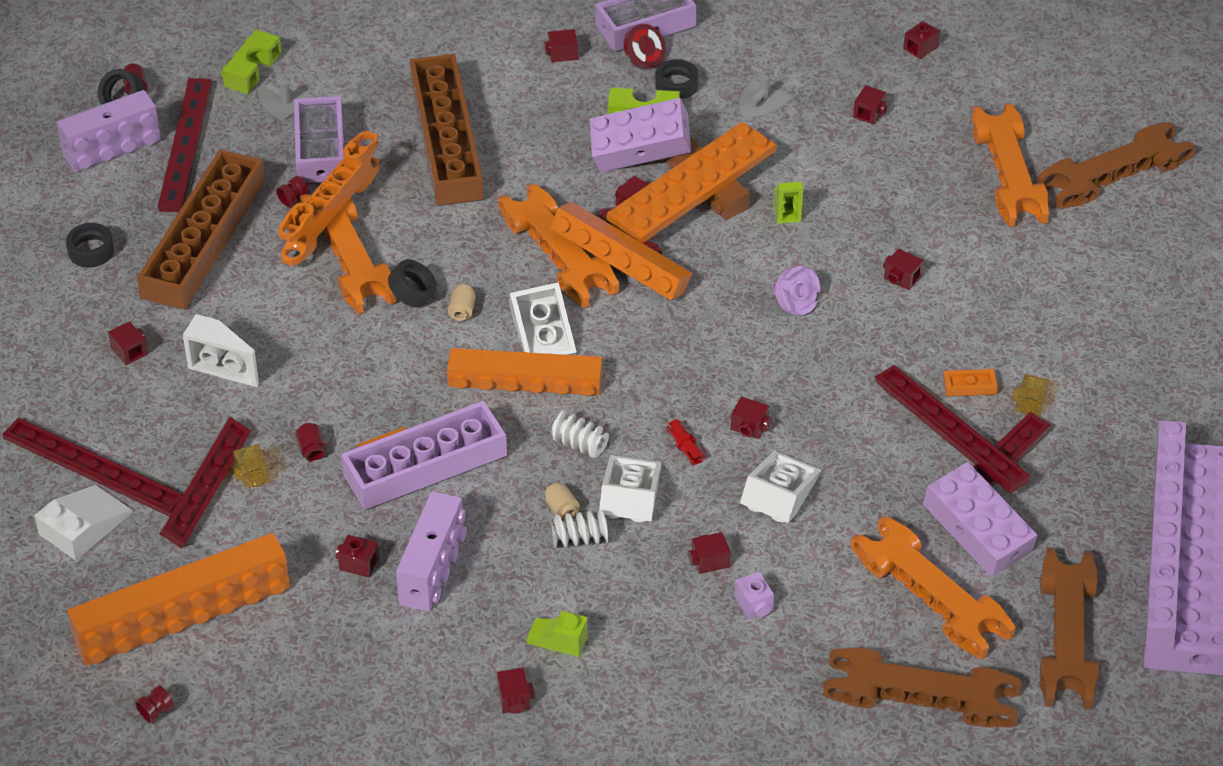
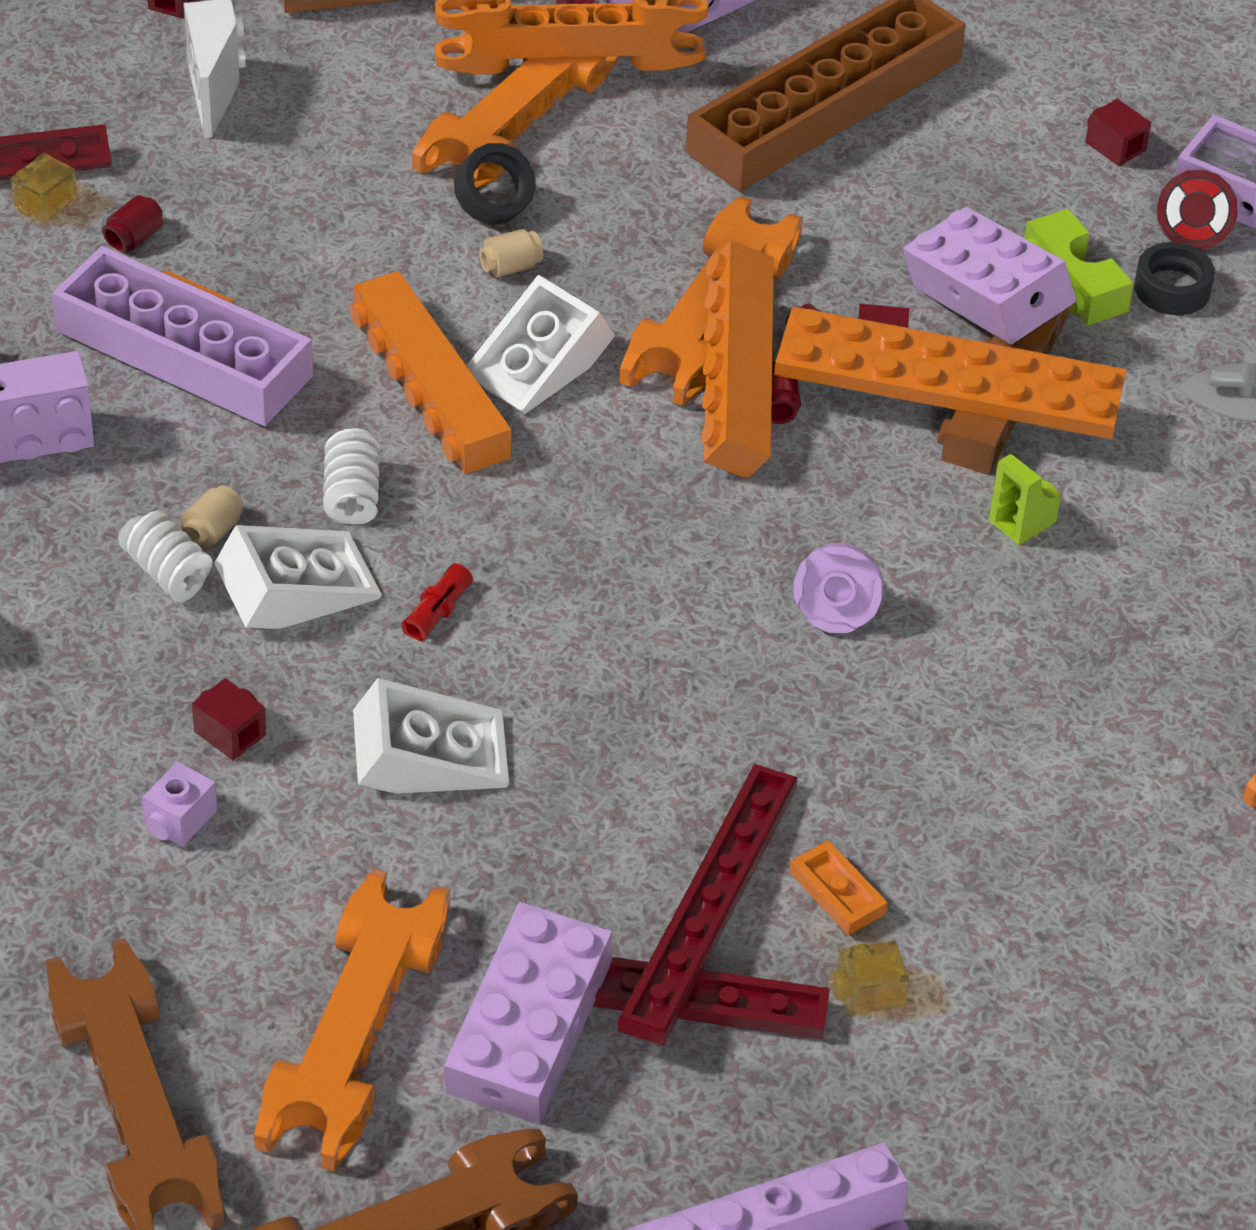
camera: 55 degrees right, 0 degrees up
dark red brick [730,396,772,439] -> none
dark red brick [883,248,924,290] -> none

